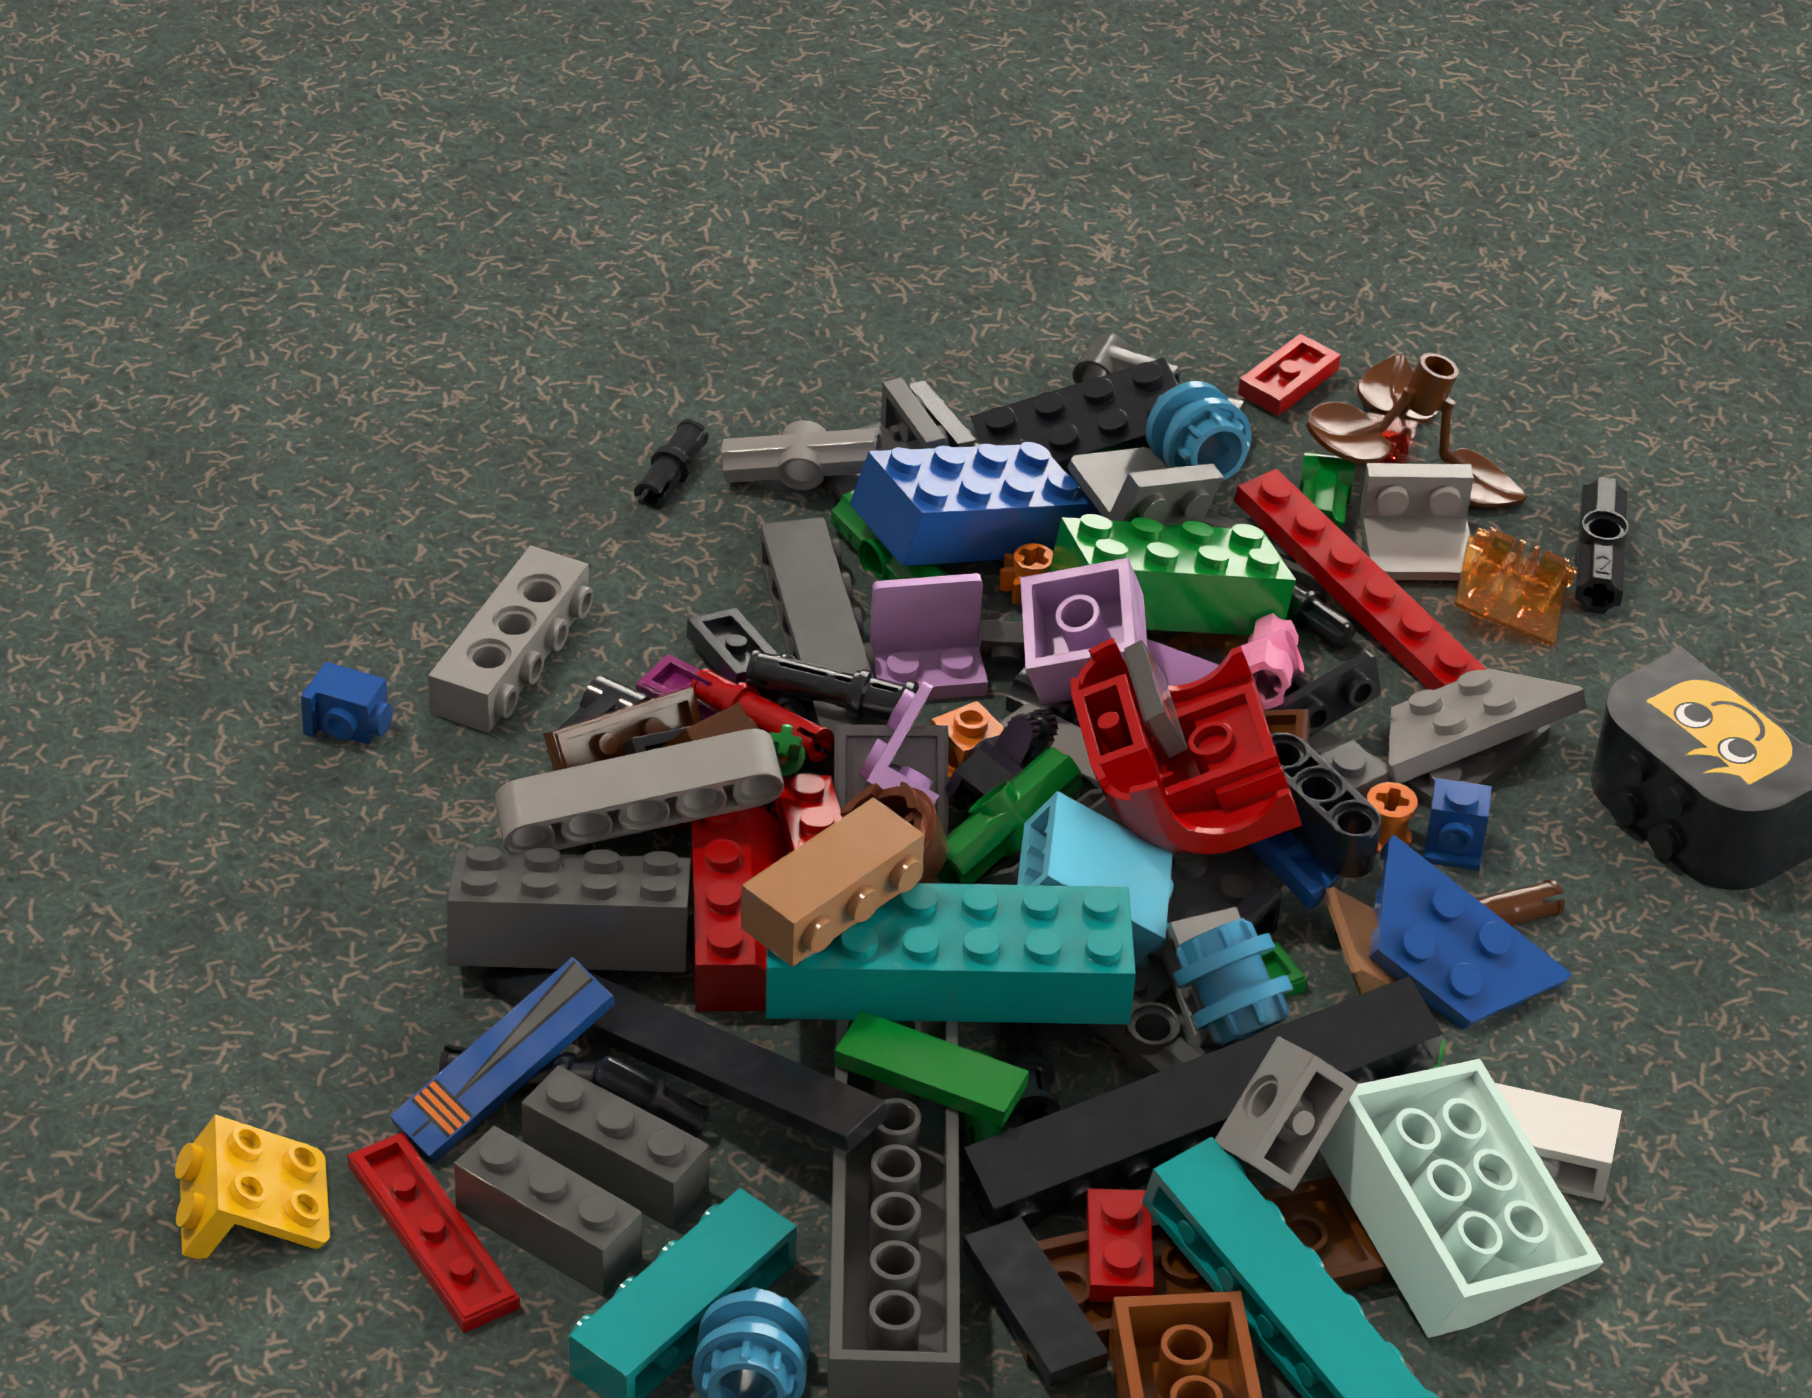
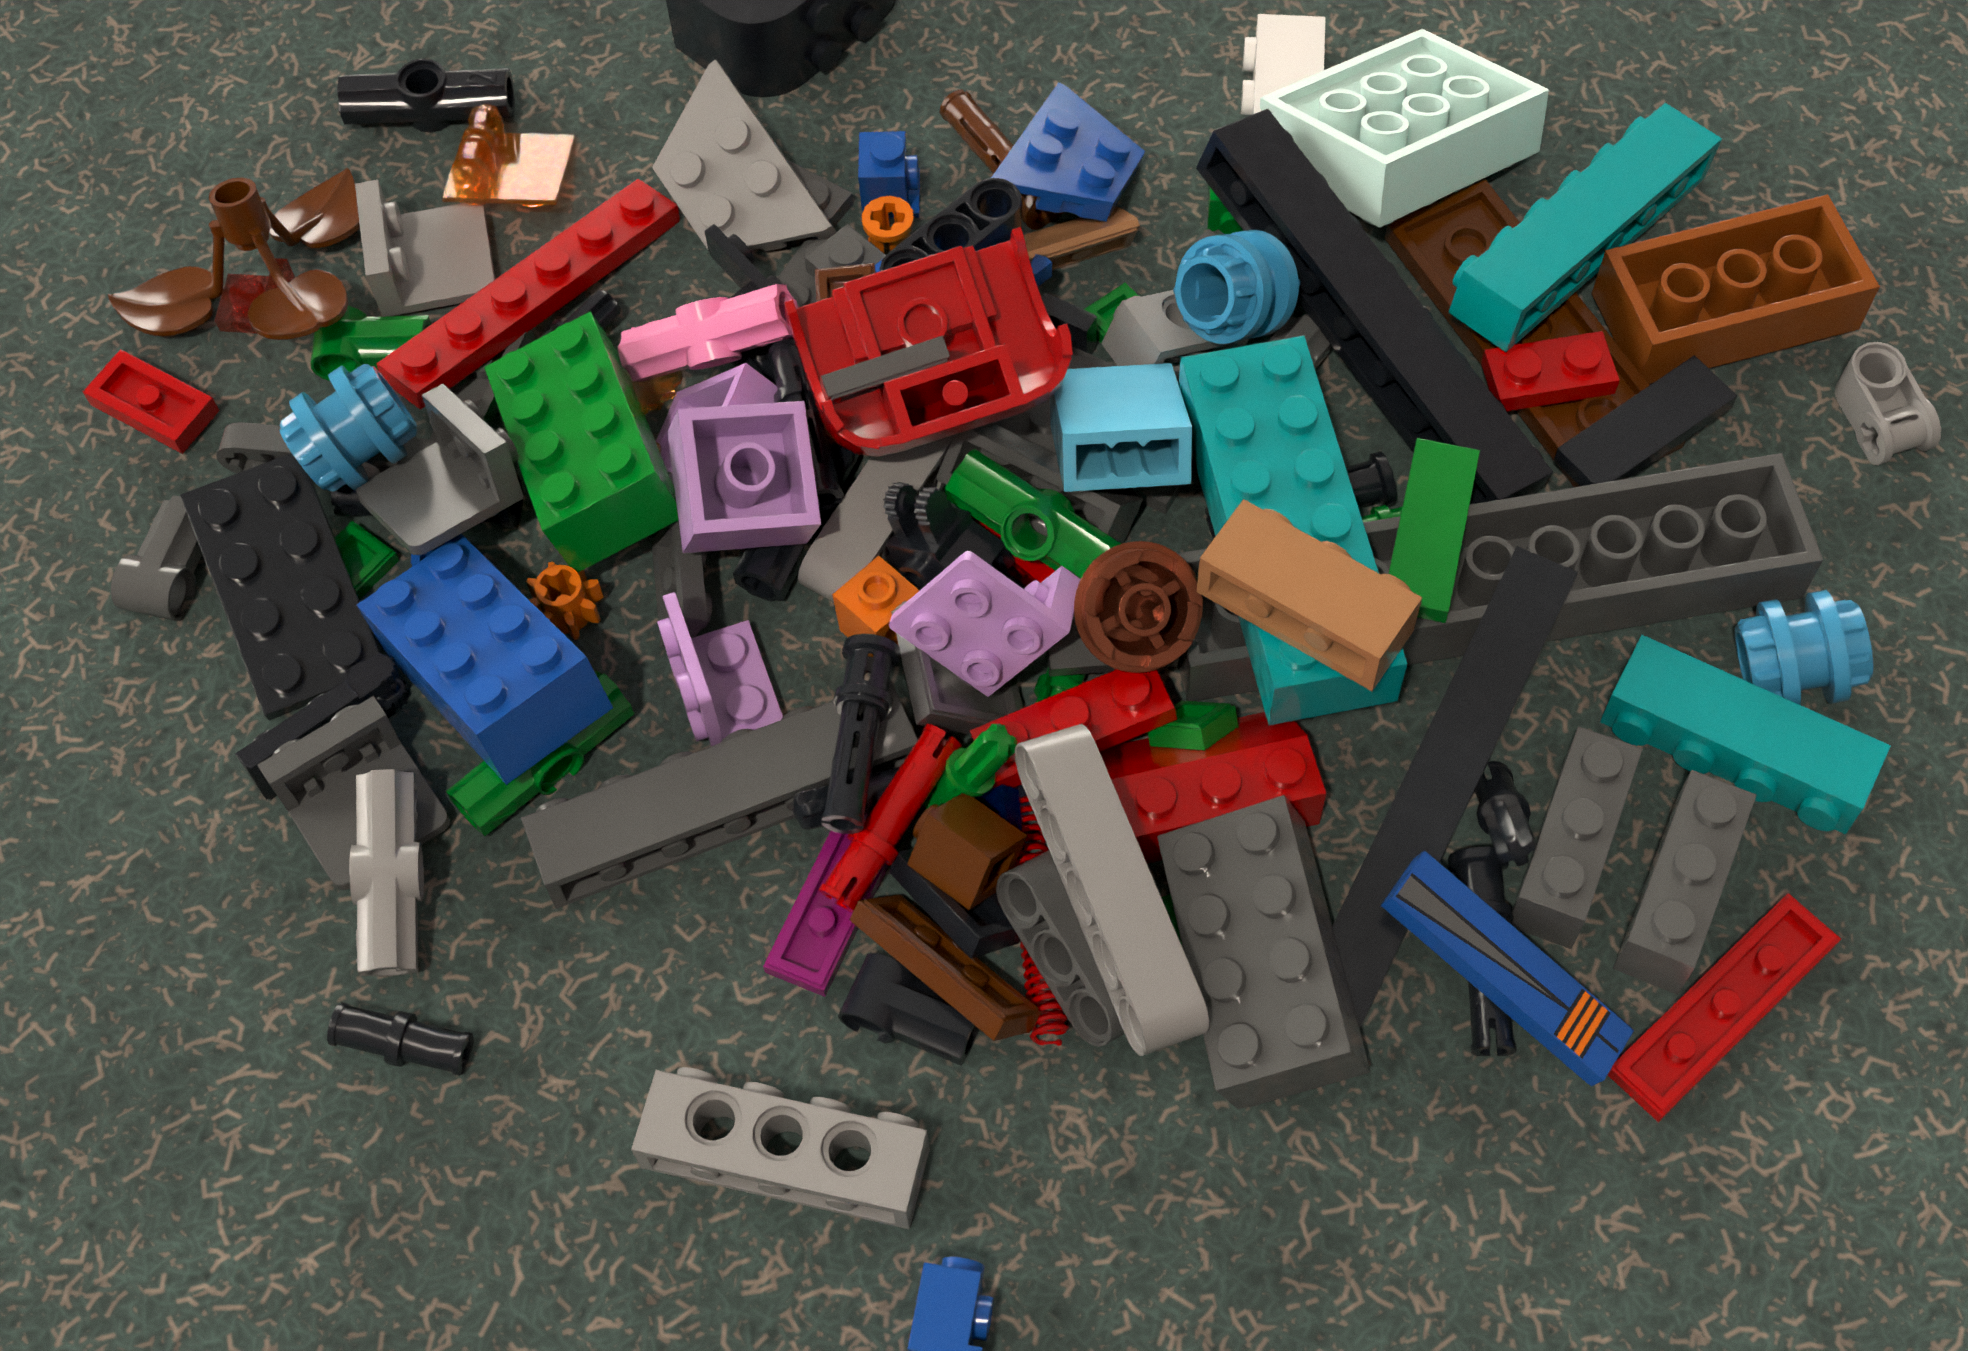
camera: 95 degrees left, 20 degrees up
yellow bracket [175,1115,330,1259] -> none
black plate [686,608,778,689] -> none
light grey brick [1215,1036,1358,1191] -> none

